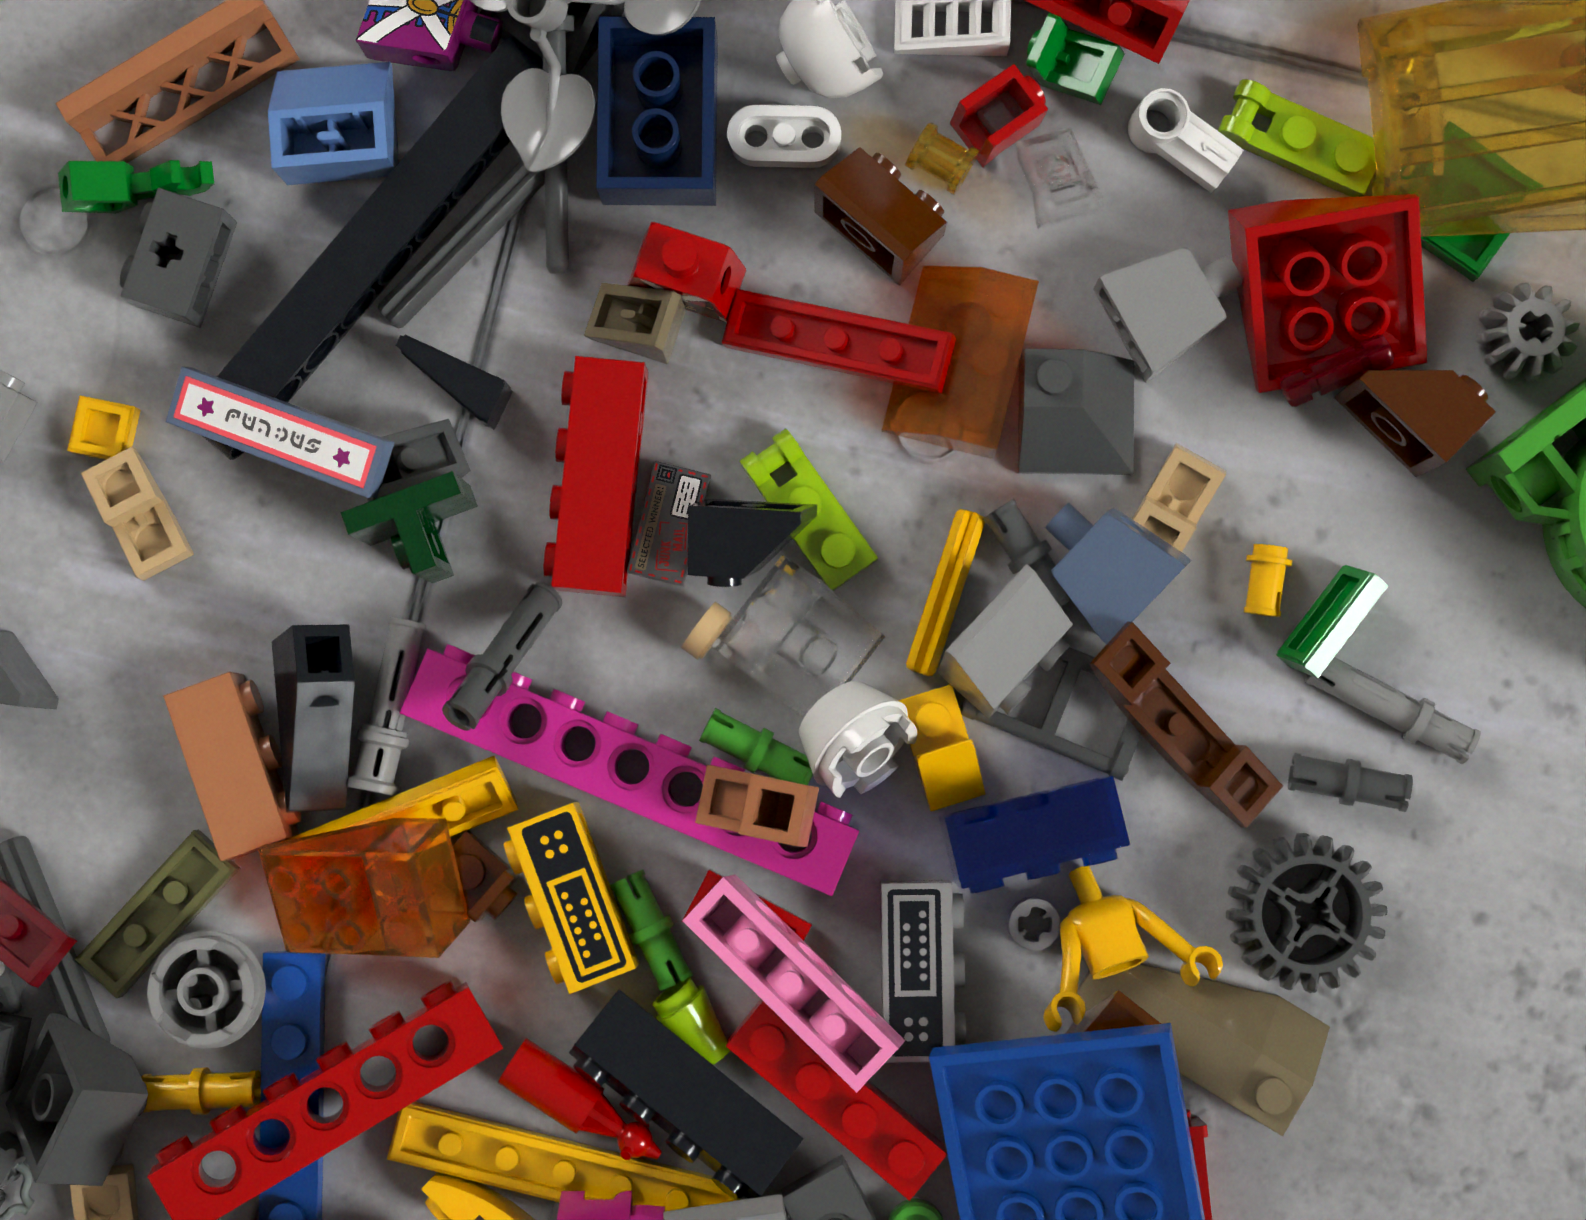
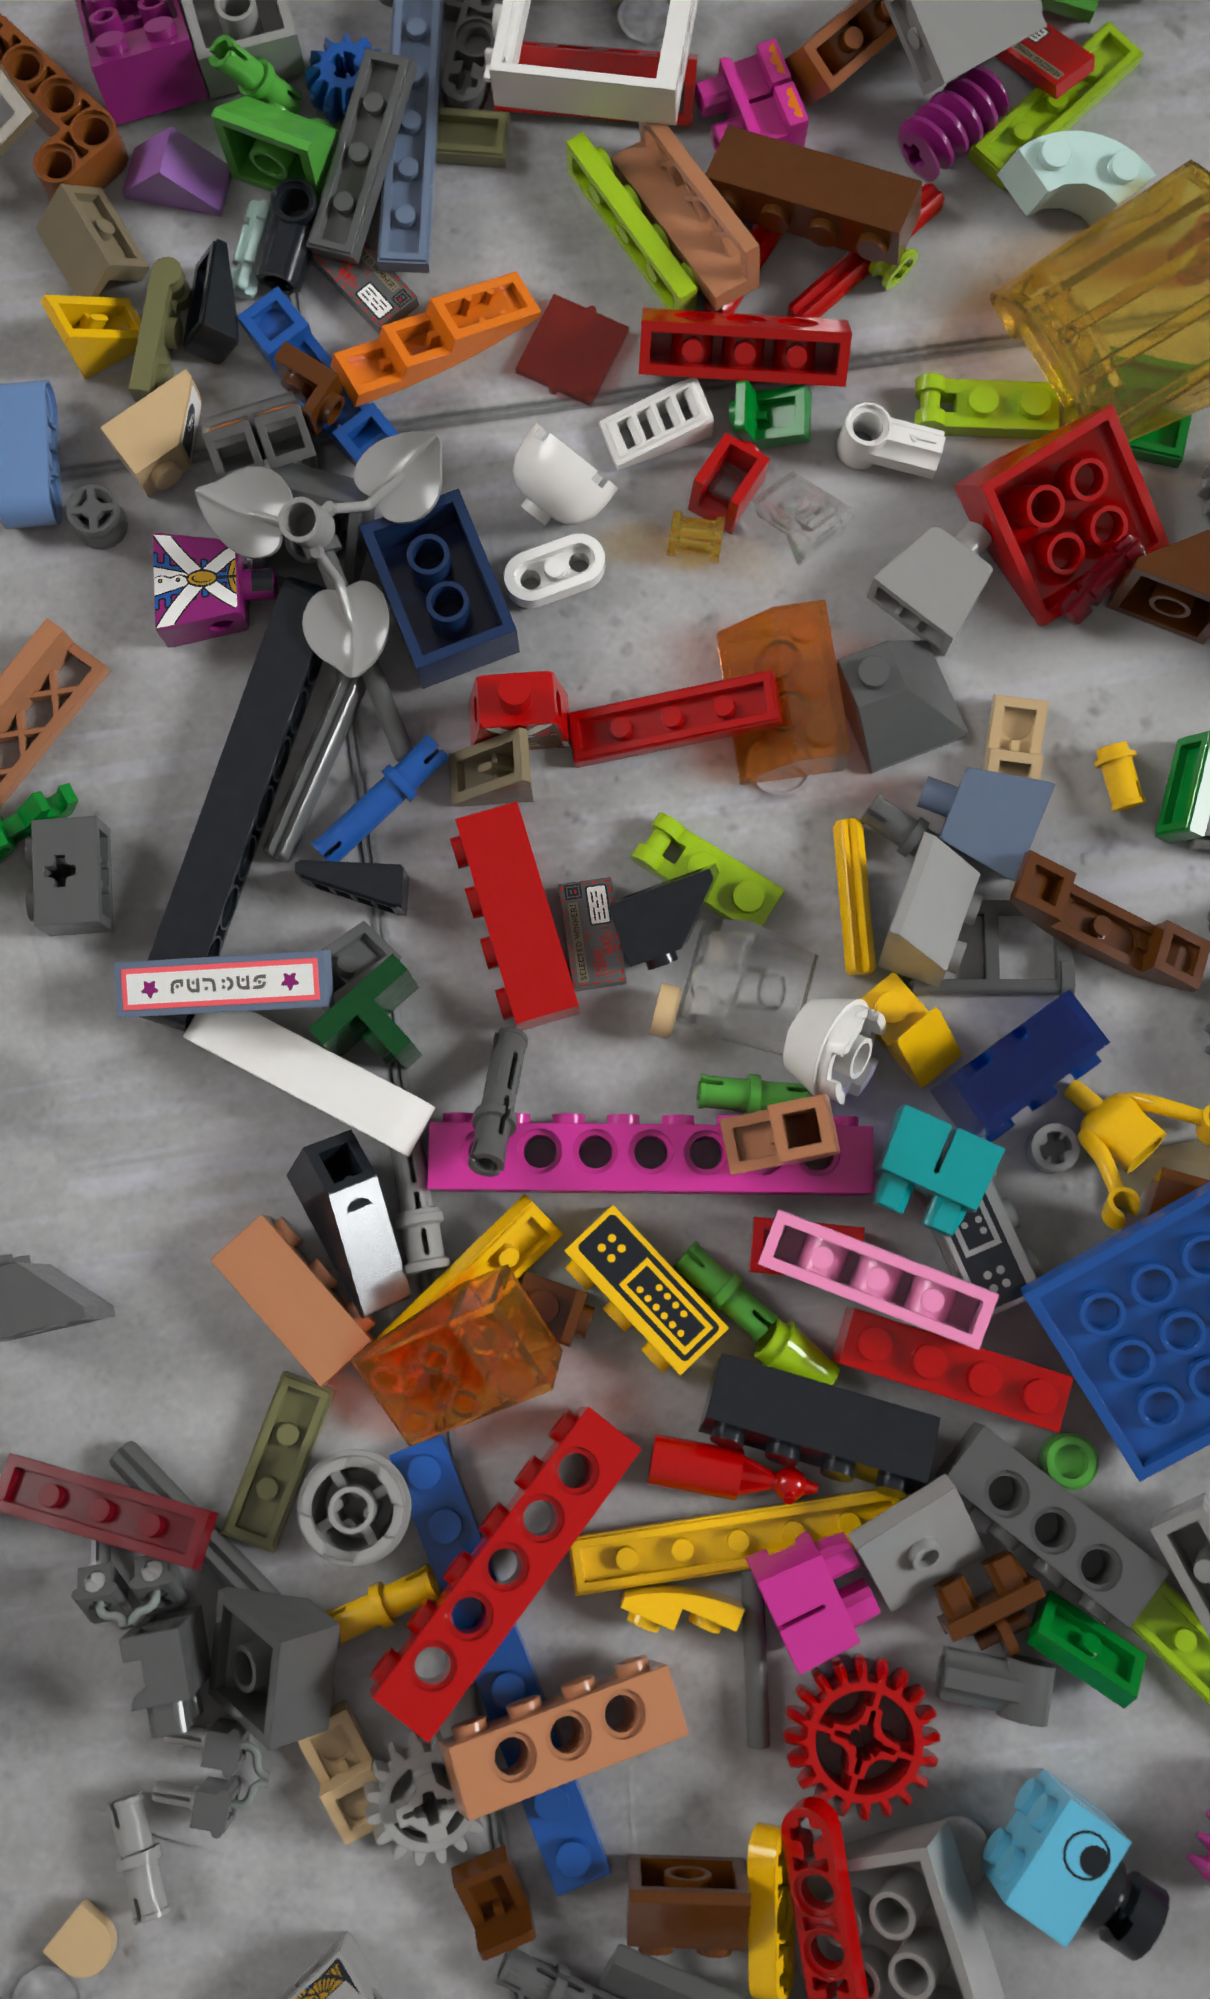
camera: 30 degrees left, 5 degrees down
yellow tile [67,395,141,460] -> none
tan slope [81,447,194,581] -> none
medium blue slope [268,62,399,185] -> none
reddish brown slope [814,147,947,286] -> none
none -> white beam [182,1011,436,1157]
none -> blue pin [311,734,450,862]
none -> teal hips [872,1104,1006,1237]

